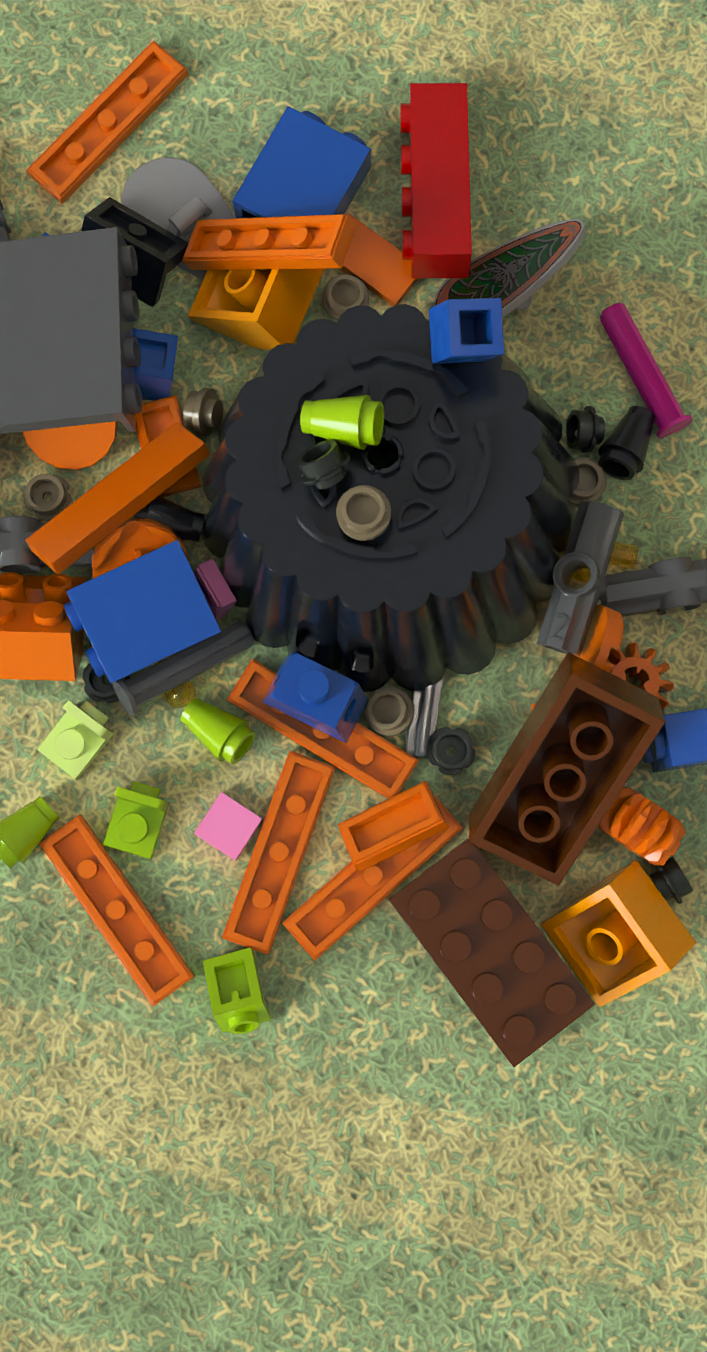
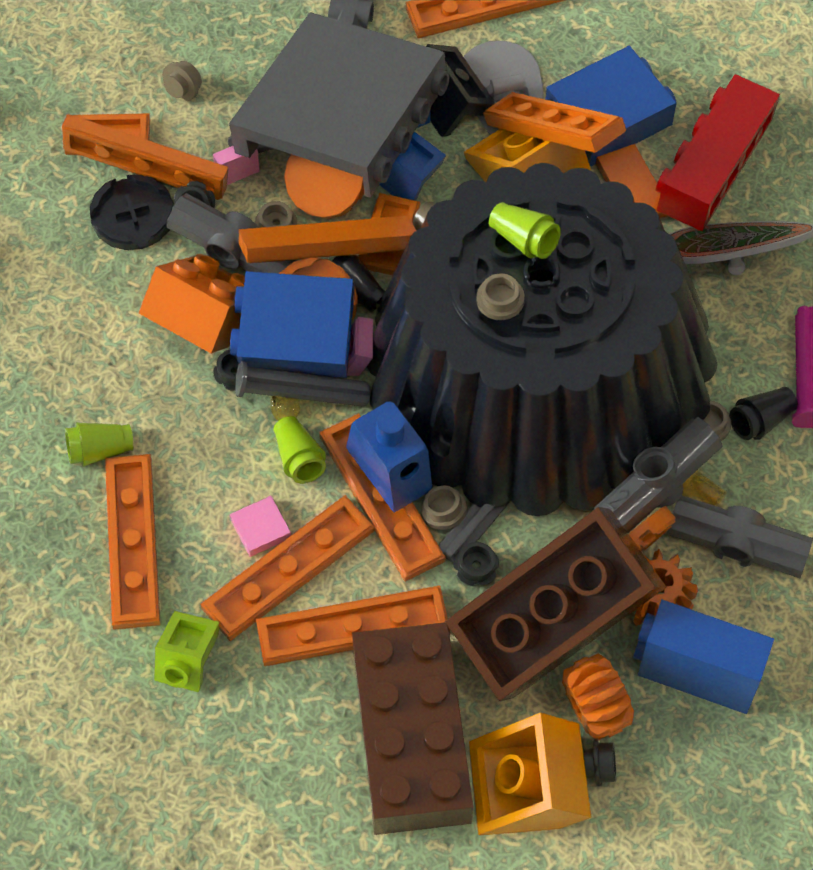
camera: 30 degrees right, 20 degrees down
yellowish green bracket [37,700,114,780] -> none
lime bracket [103,781,169,859] -> none
pearl dark grey plate [297,440,350,489] -> none
orange tile [337,781,449,872] -> none
blue brick [429,298,504,364] -> none
pearl dark grey plate [566,406,605,453] -> none

